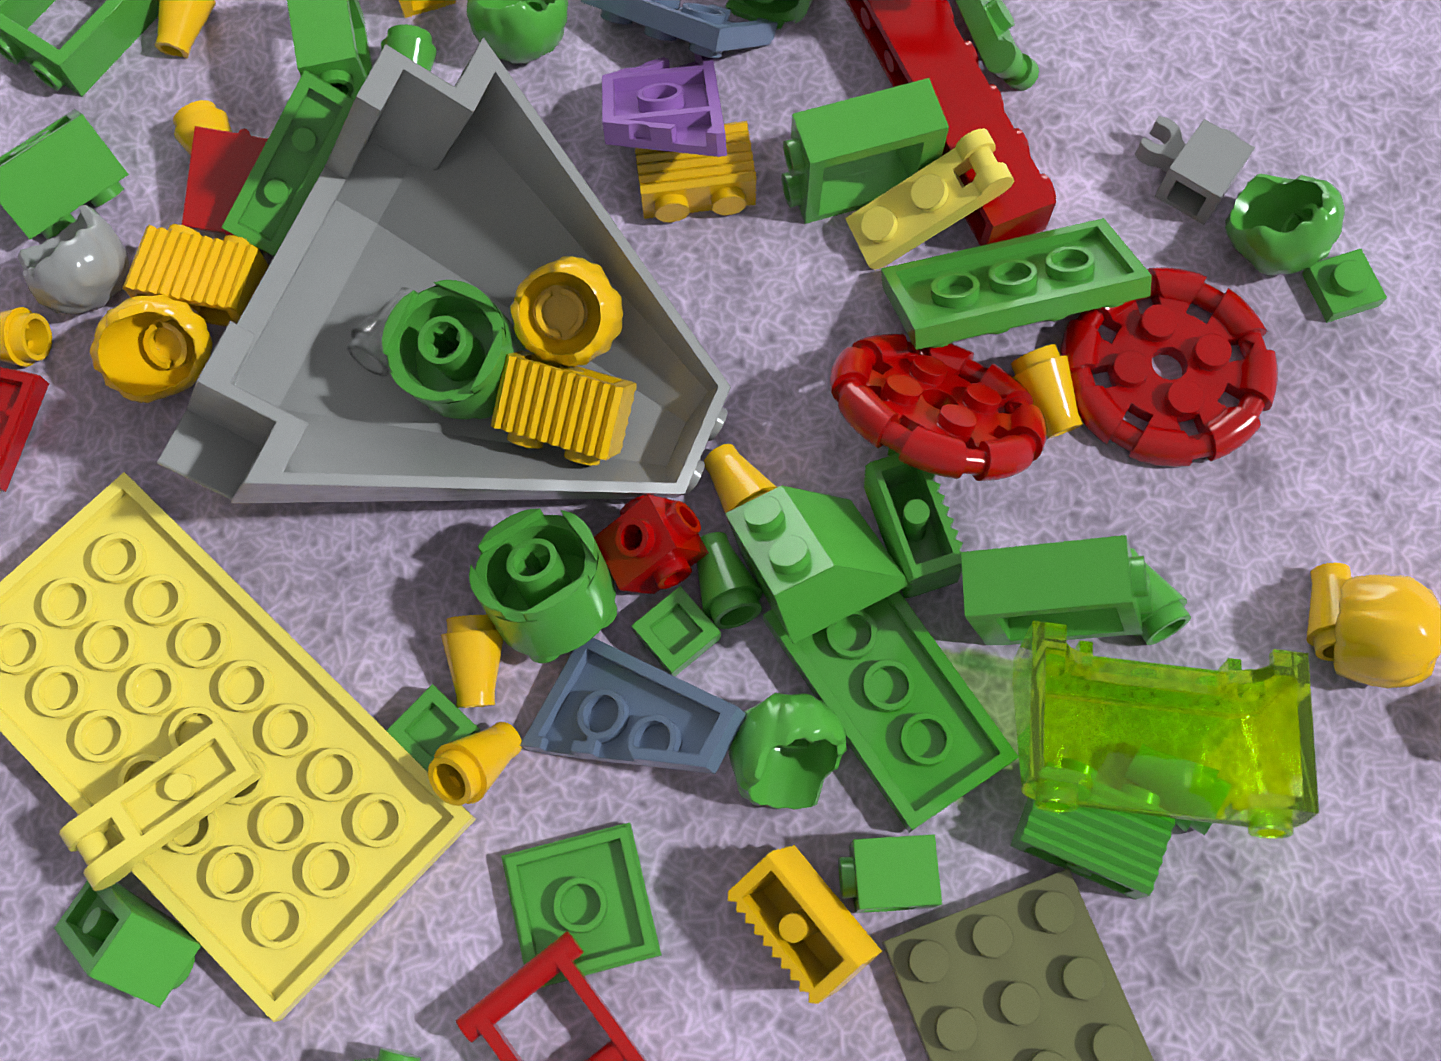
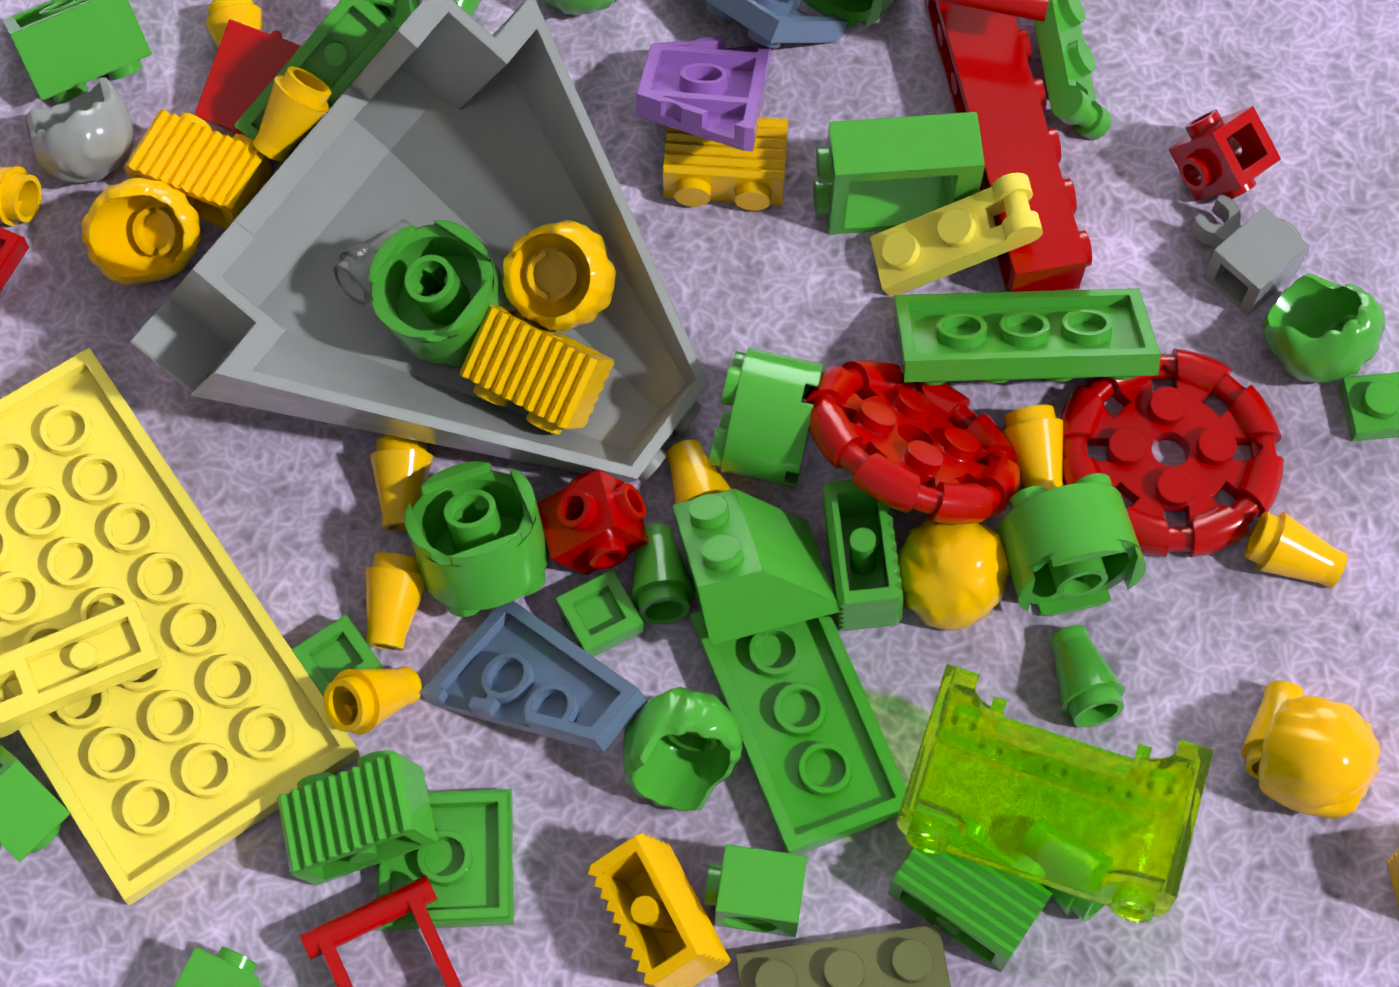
camera: 10 degrees right, 5 degrees down
bright green window [961,535,1153,645] -> none
none -> yellow cone [253,66,332,162]
none -> bright green brick [277,750,438,886]
none -> yellow cone [370,435,433,531]
none -> bright green brick [709,348,823,488]
none -> yellow hair [898,519,1010,631]
none -> bright green brick [997,473,1146,616]
none -> red brick [1168,106,1281,201]
none -> yellow cone [1244,511,1348,588]

